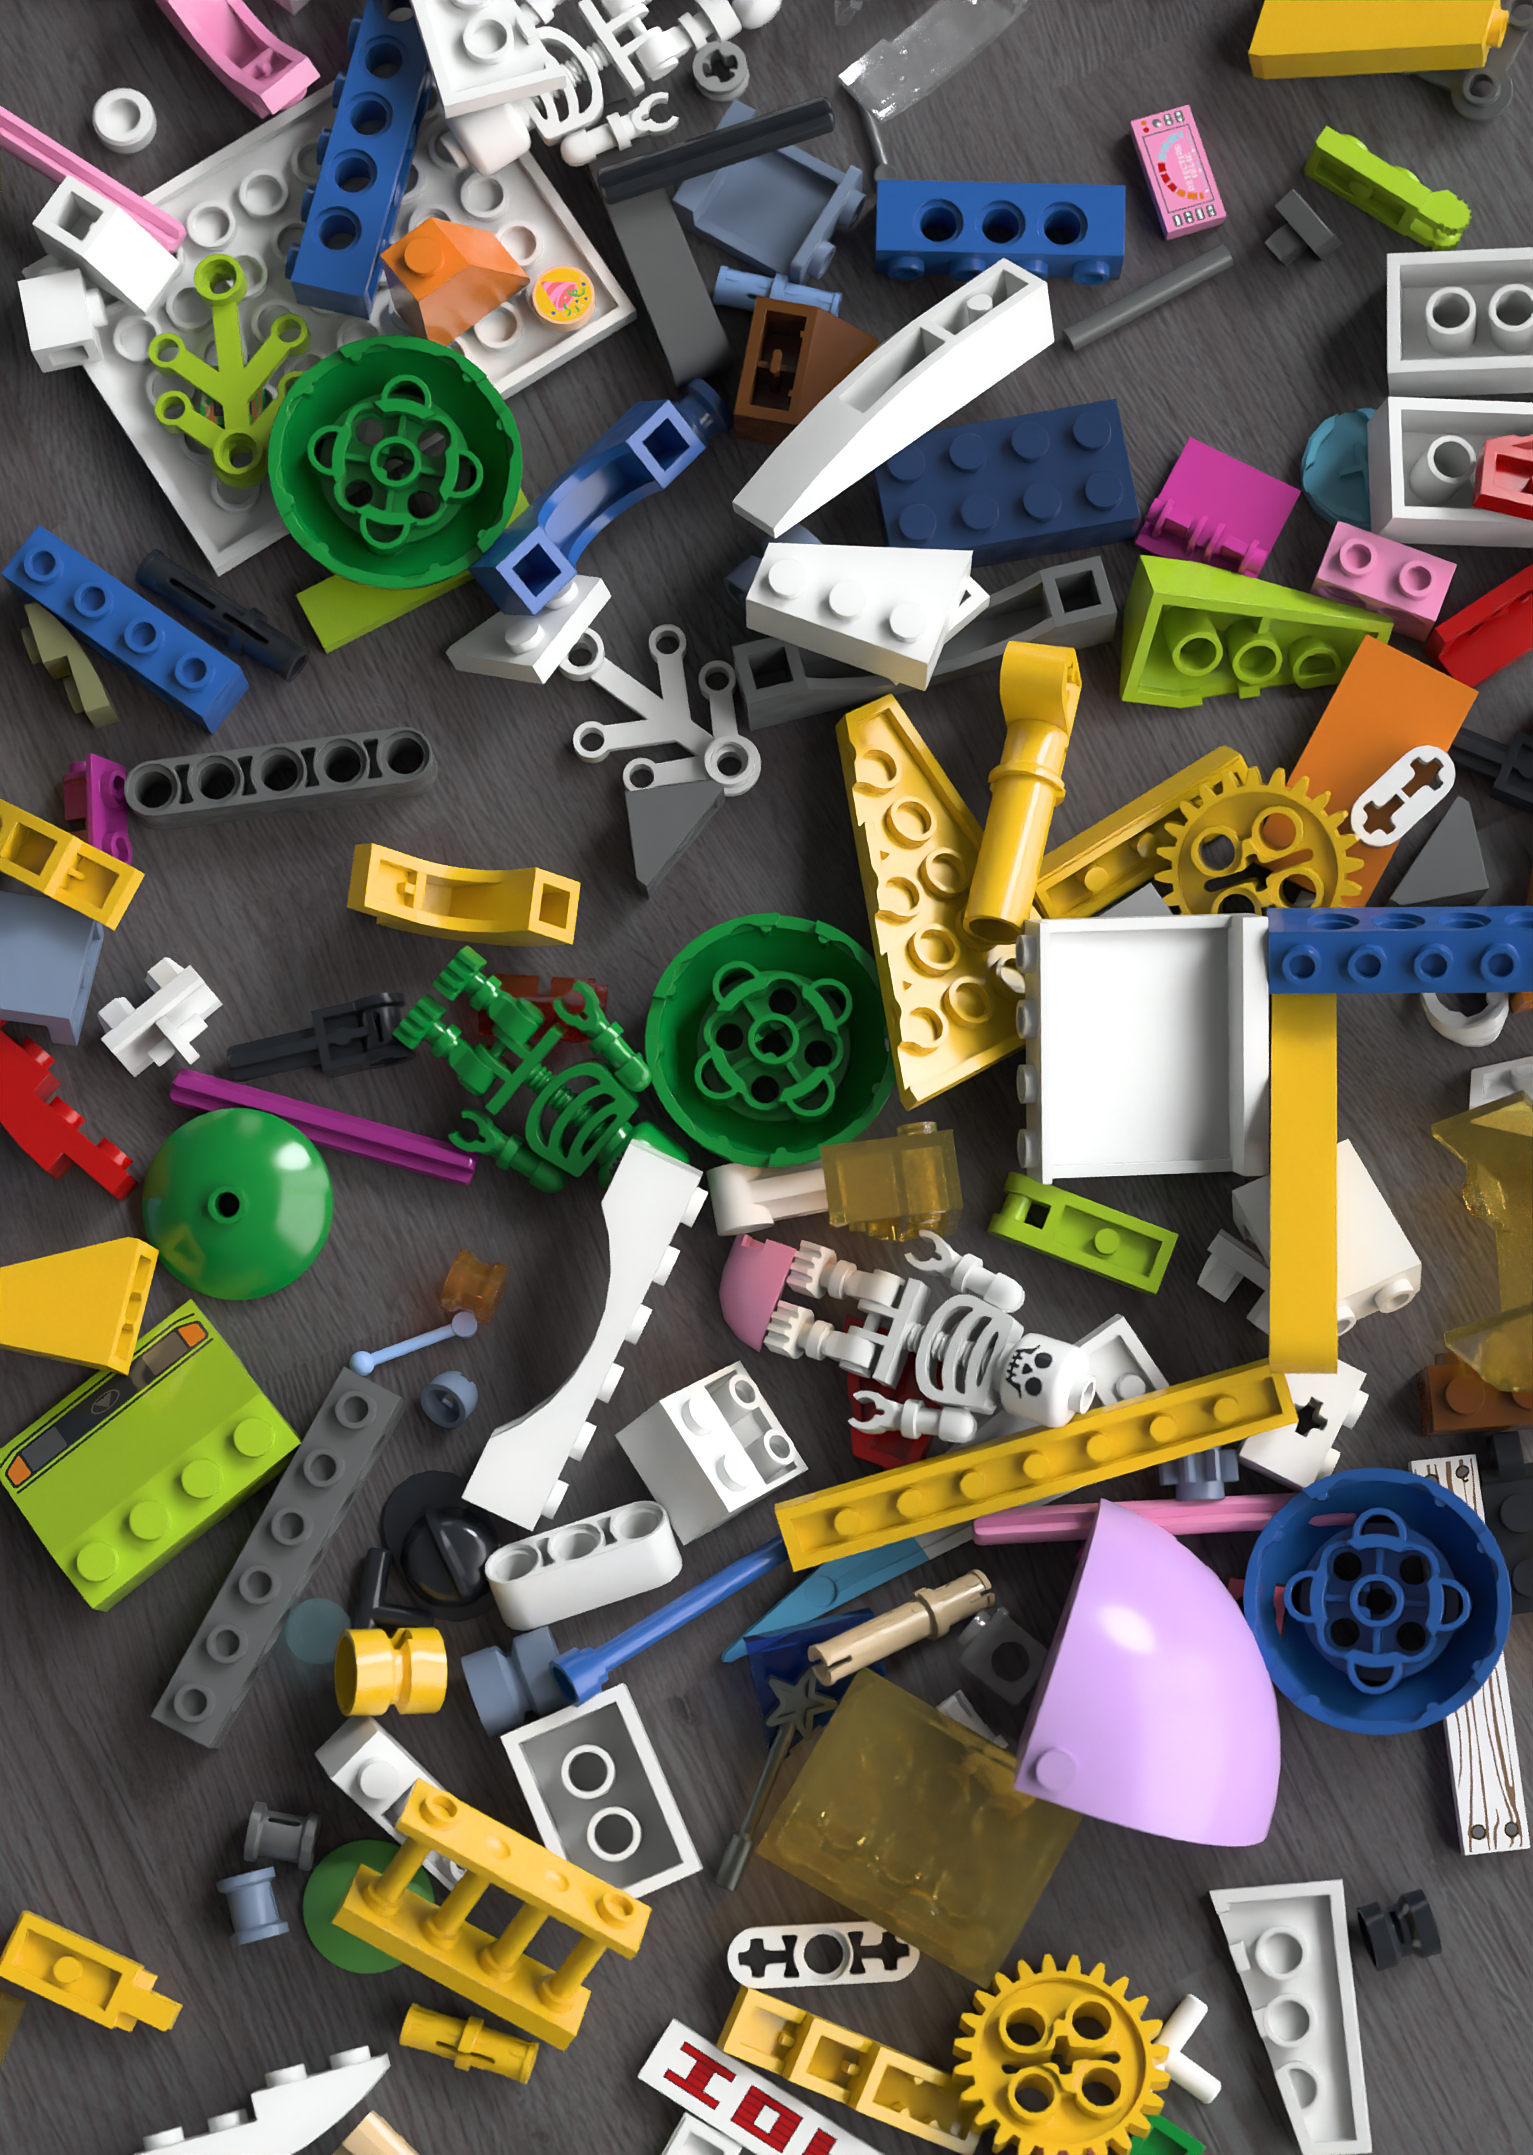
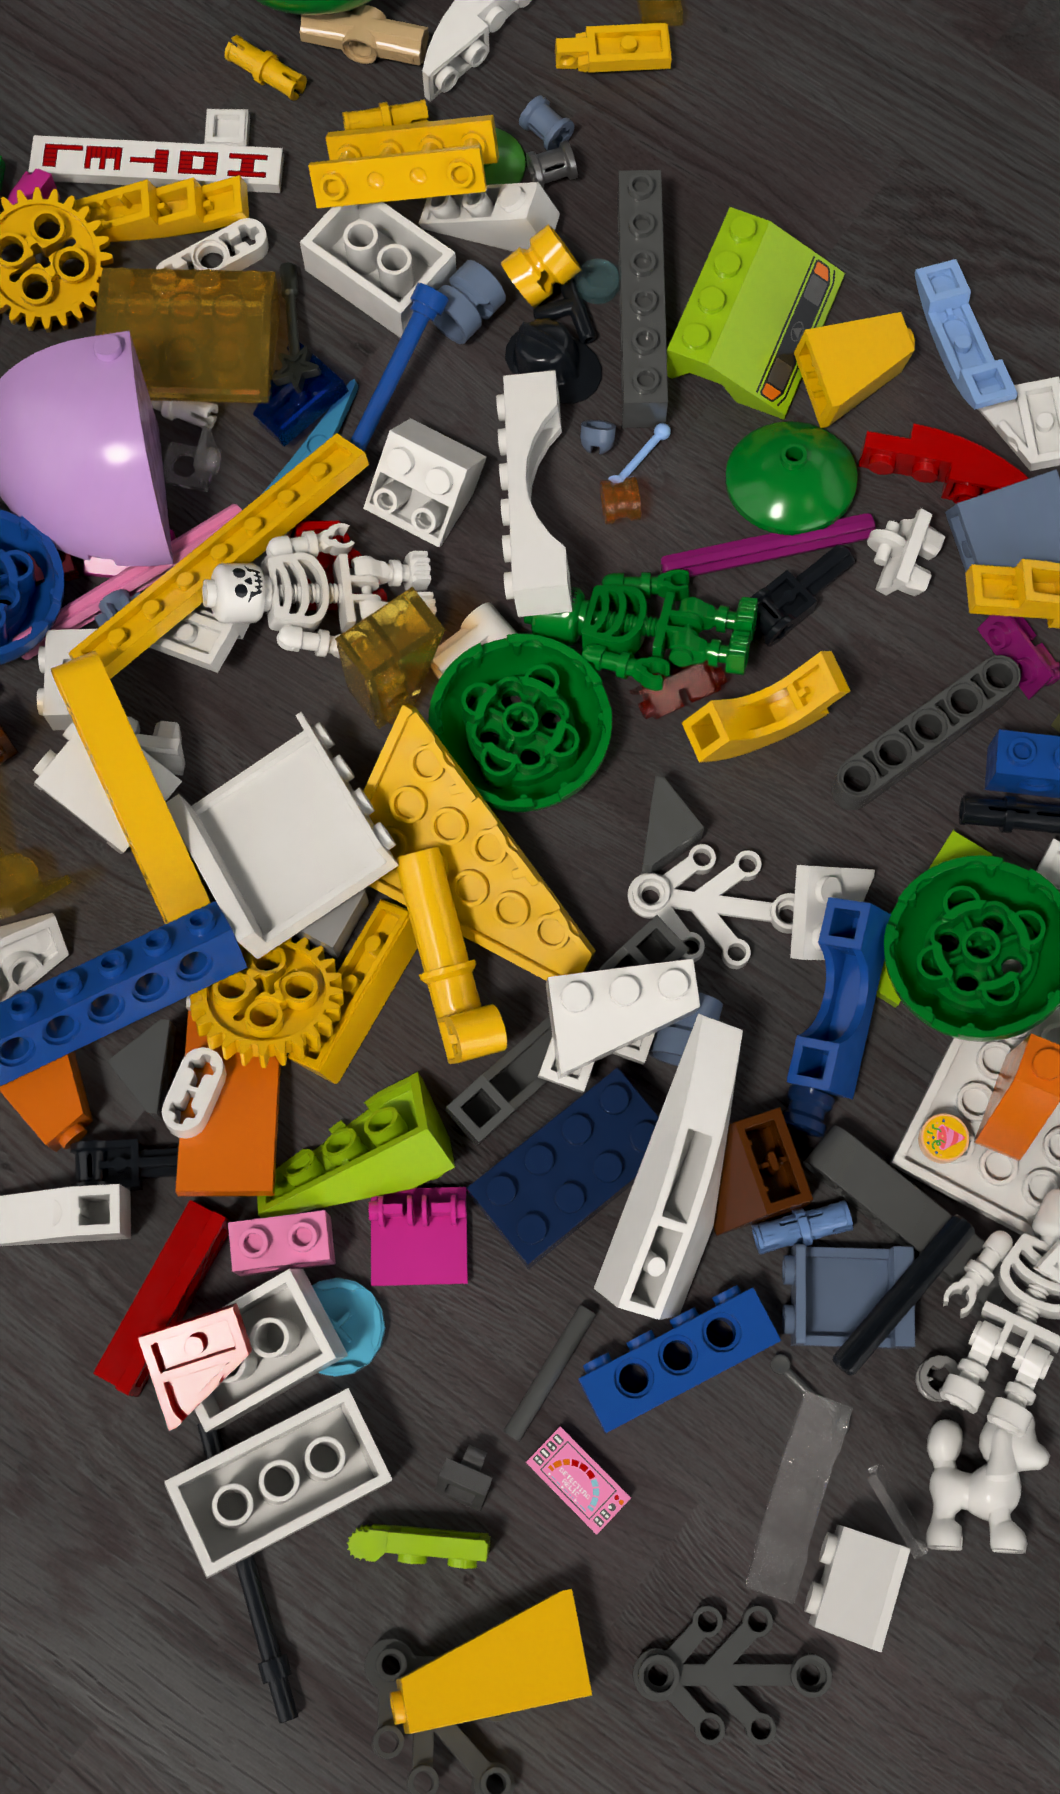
camera: 150 degrees right, 5 degrees down
white beam [485,1501,682,1631] -> none
bright pink brick [719,1233,796,1352] -> none
tan pin [808,1569,995,1686] -> none
lime plate [986,1172,1179,1297] -> none

